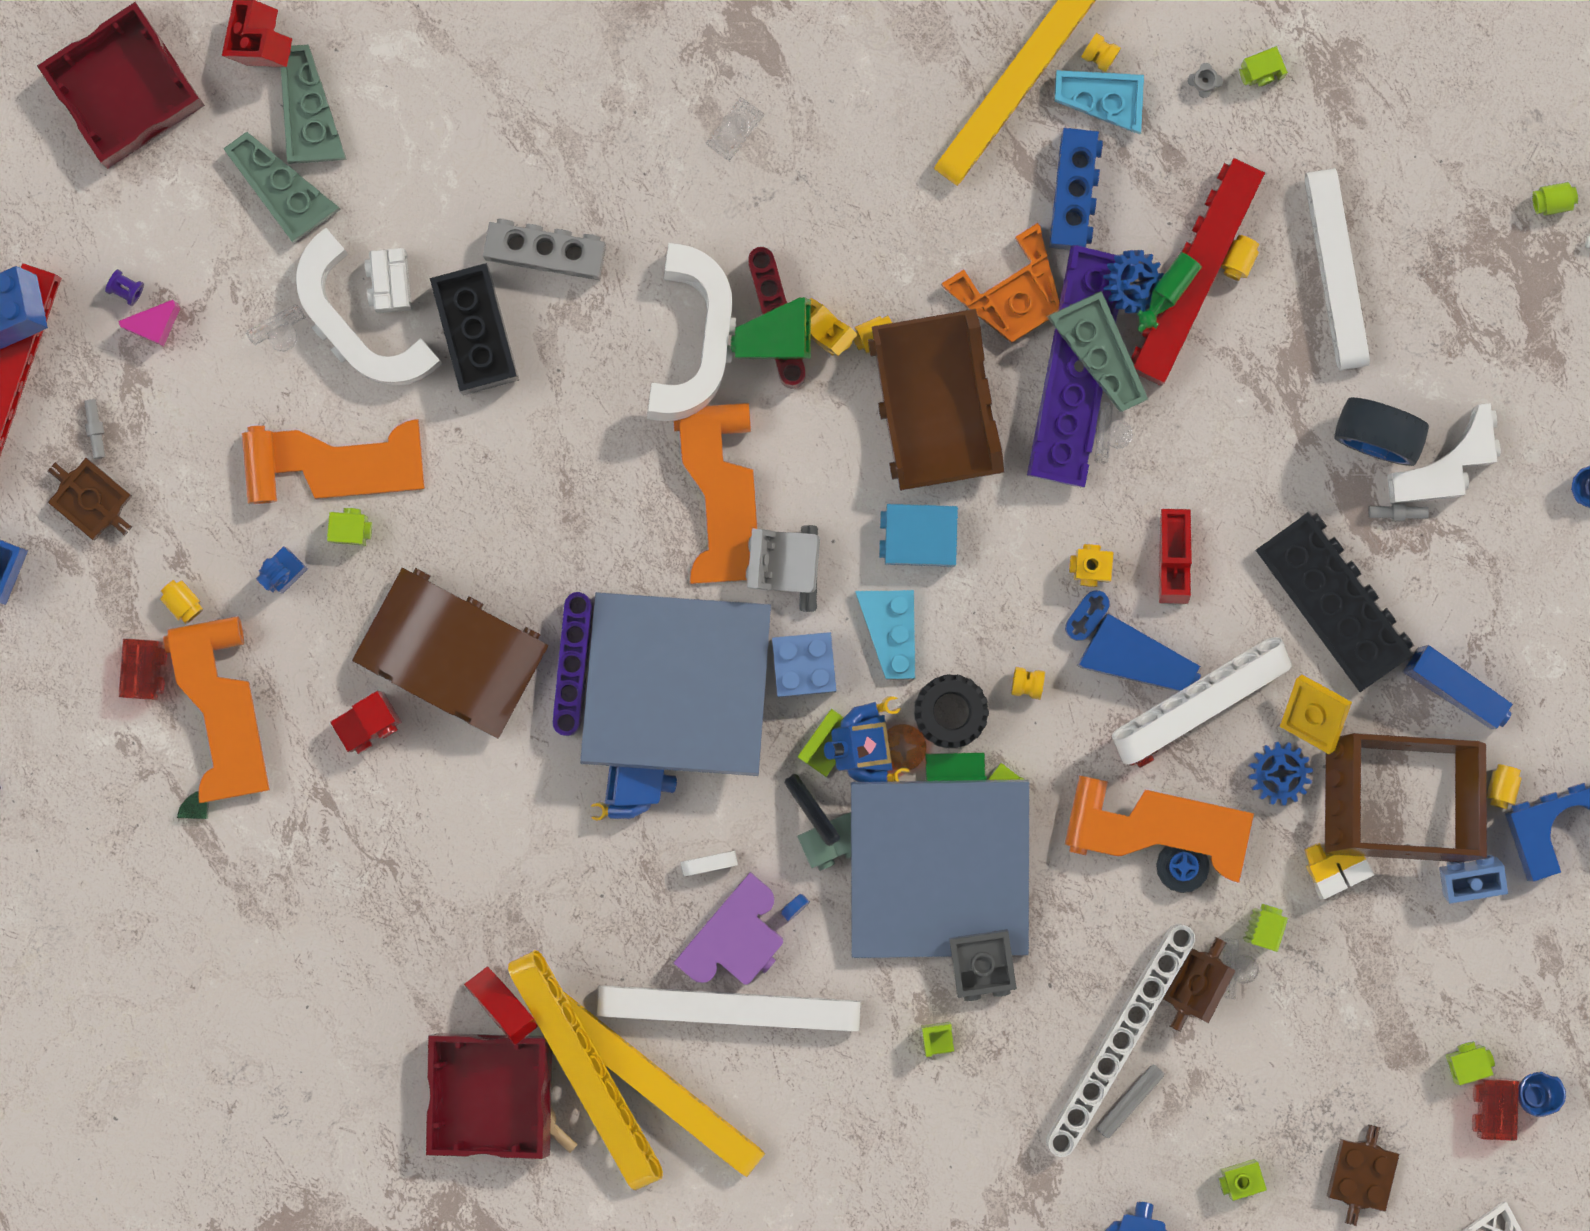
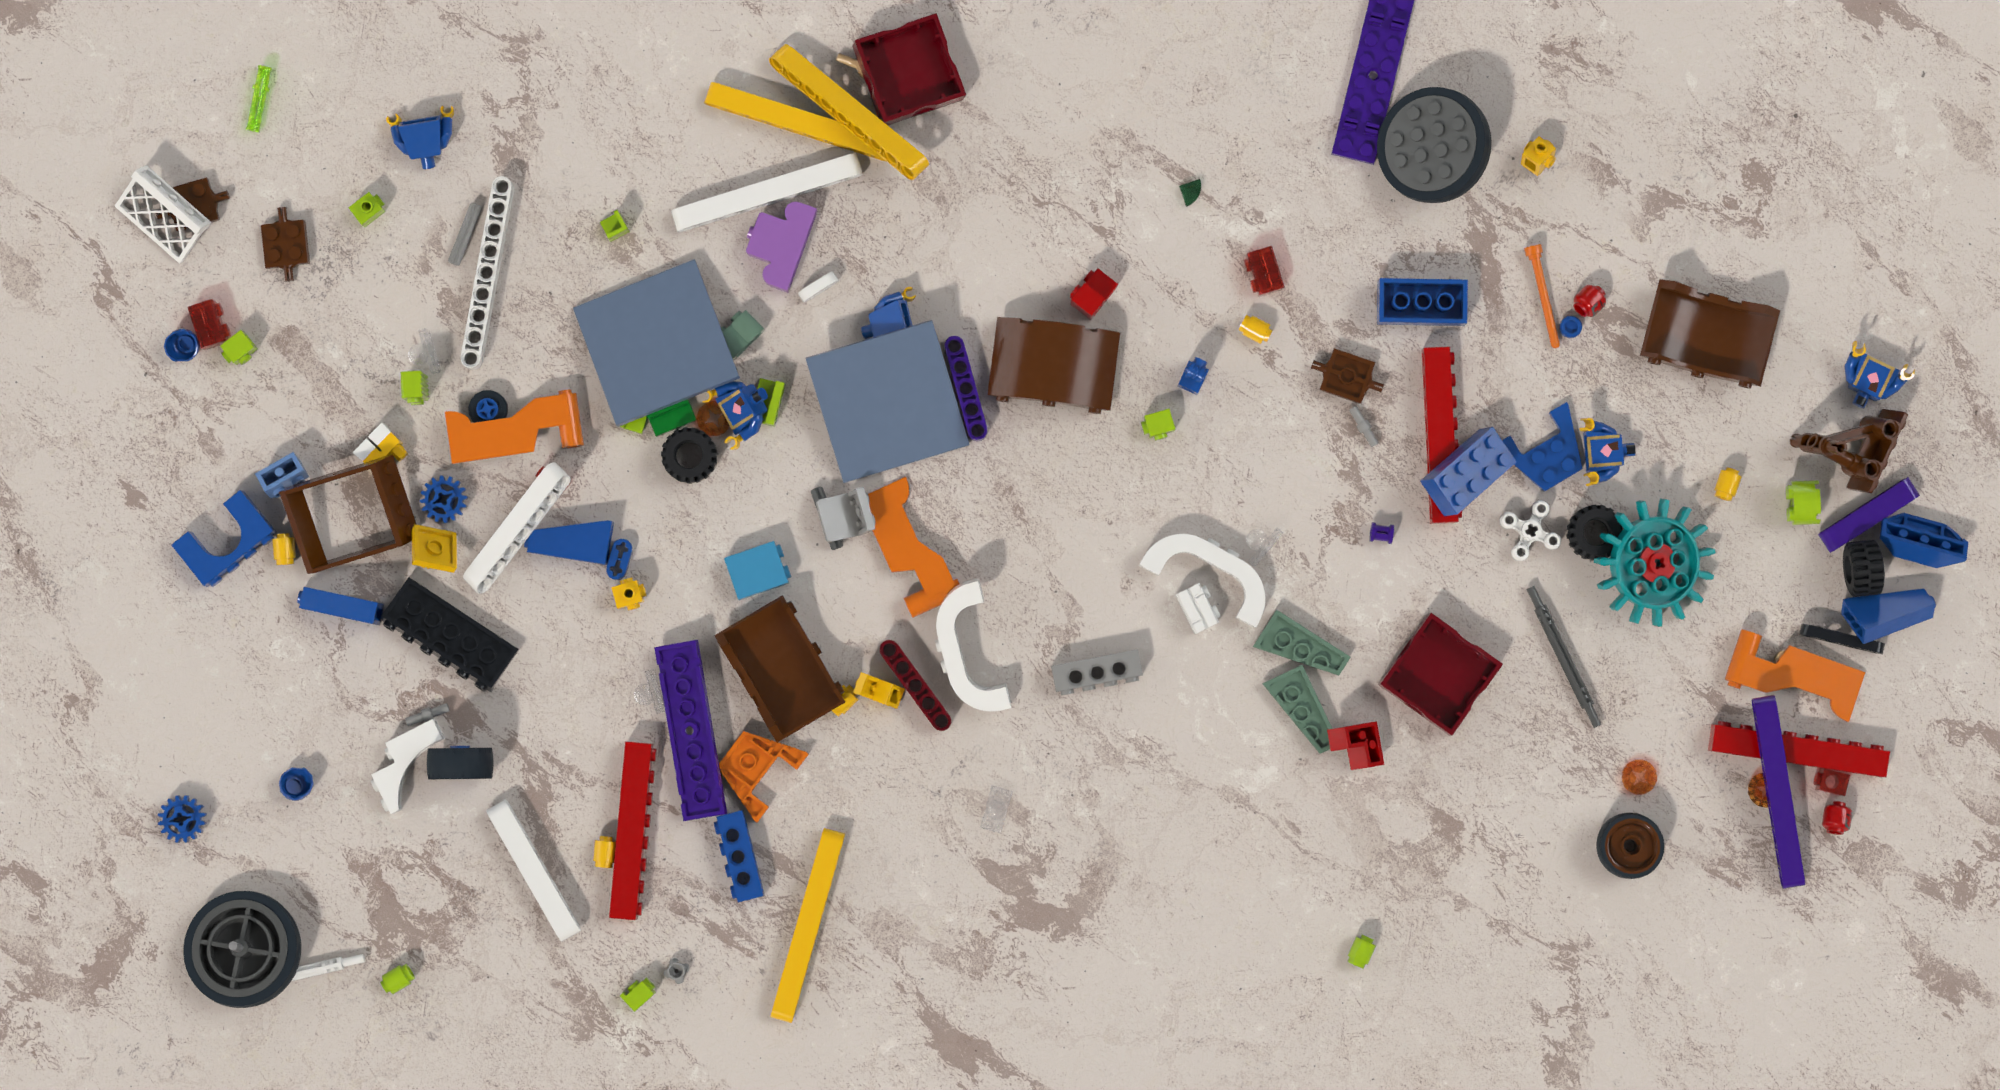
camera: 160 degrees right, 0 degrees up
dark pink slope [118,300,180,347] -> none
orange door [163,616,270,803] -> none
orange door [242,419,425,504] -> none
black brick [429,263,519,395] -> none
red slope [464,966,538,1045] -> none
green slope [731,297,811,359] -> none
medium blue brick [772,632,836,697] -> none
blue tile [781,894,810,922] -> none
black axle [784,774,840,846] -> none
medium azure wing [855,590,915,679] -> none
dark grey plate [949,929,1017,1001] -> none
yellow wheel [1011,667,1045,700] -> none
sand green wing [1047,291,1148,412] -> none
medium azure wing [1054,70,1144,135] -> none
yellow wheel [1081,32,1121,73] -> none
blue gear [1103,250,1164,314] -> none
green wheel [1137,252,1202,332] -> none
red slope [1159,509,1192,604] -> none
reddish brown plate [1163,937,1236,1032] -> none

